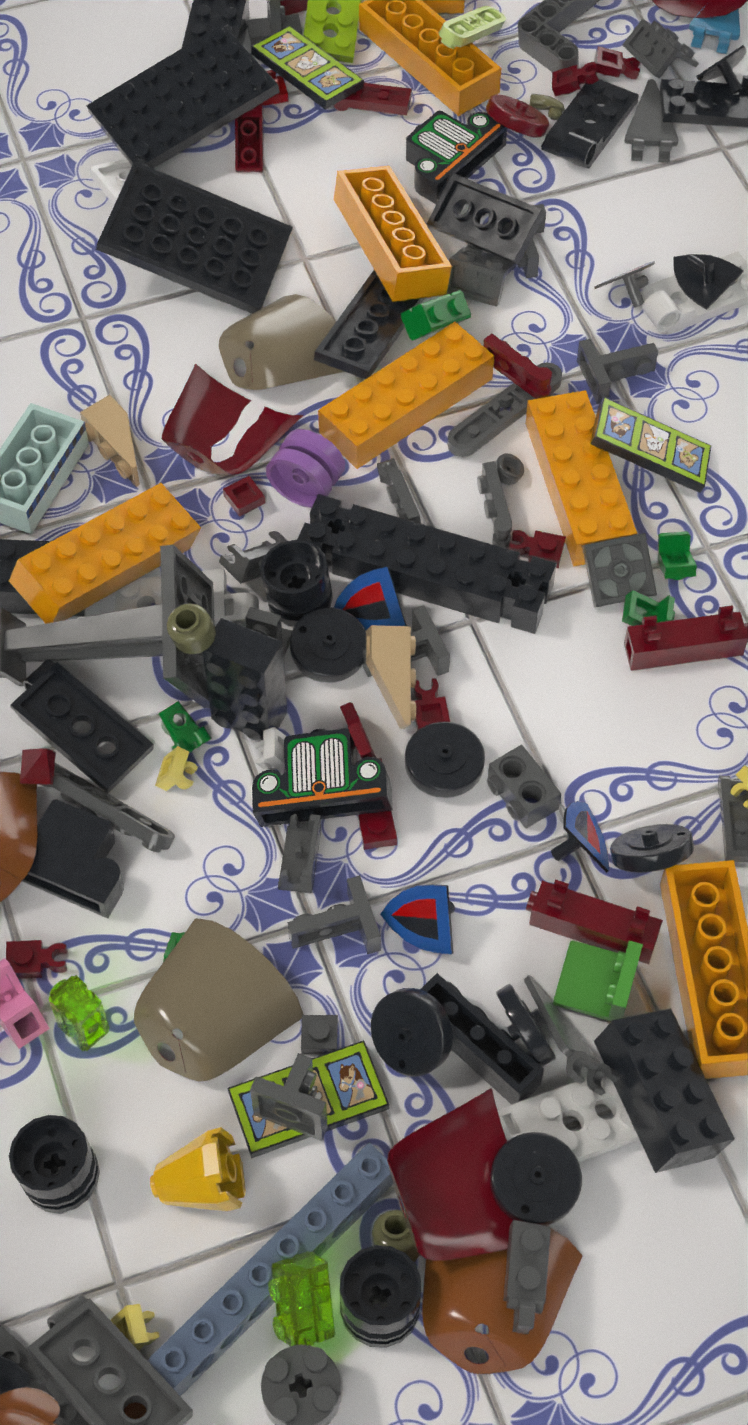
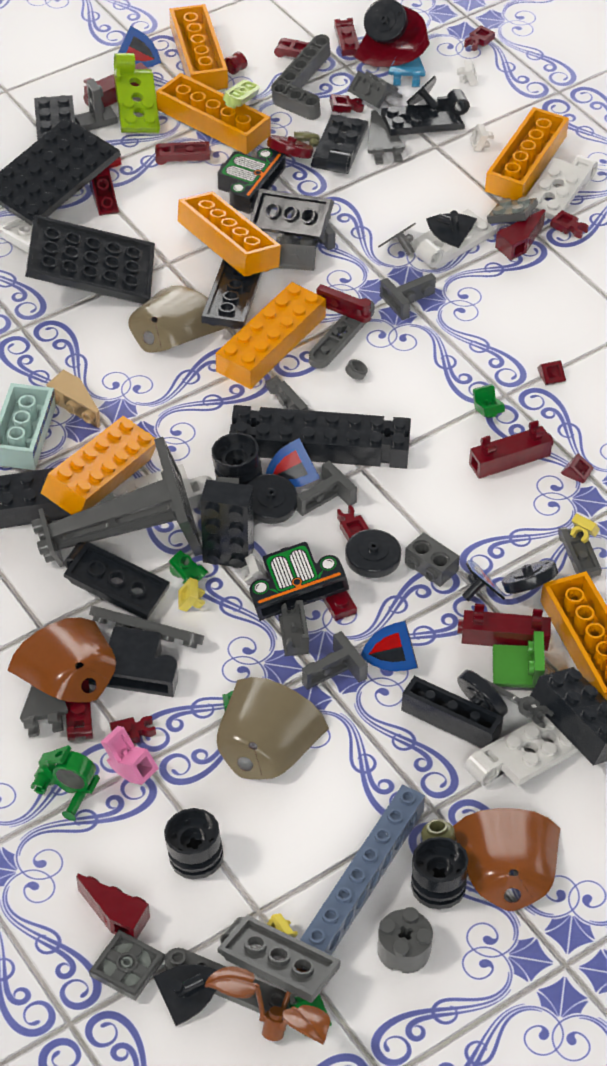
camera: 15 degrees left, 10 degrees down
dark red slope [20,748,56,785] -> none
clear neon green brick [48,975,110,1052] -> none
yellow cone [150,1127,246,1211] -> none
dark red piece [161,364,303,476] -> none
olive head [167,603,216,655] -> none
dark grey hinge [219,531,288,584] -> none
dark red plate [223,476,266,517] -> none
tile [227,1040,390,1158] -> none
dark grey bracket [250,1053,328,1141] -> none
tile [251,25,364,110] -> none
medium lavender wheel [266,429,345,508] -> none
clear neon green brick [268,1251,335,1346] -> none
dark grey plate [301,1015,338,1054] -> none
dark red tile [340,702,376,759] -> none
tan slope [366,625,416,729] -> none
black wheel [370,988,453,1077] -> none
dark red piece [387,1088,513,1261] -> none
green brick [401,290,471,341] -> none
dark grey plate [477,461,512,548] -> none
black wheel [490,1132,582,1226] -> none
dark grey hinge [503,1220,551,1334] -> none
dark red plate [509,530,566,568] -> none
light orange brick [525,390,637,567] -> none
dark red plate [552,62,599,97] -> none
dark grey piece [582,533,657,608] -> none
tile [590,397,712,493] -> none
green bracket [622,590,675,626] -> none

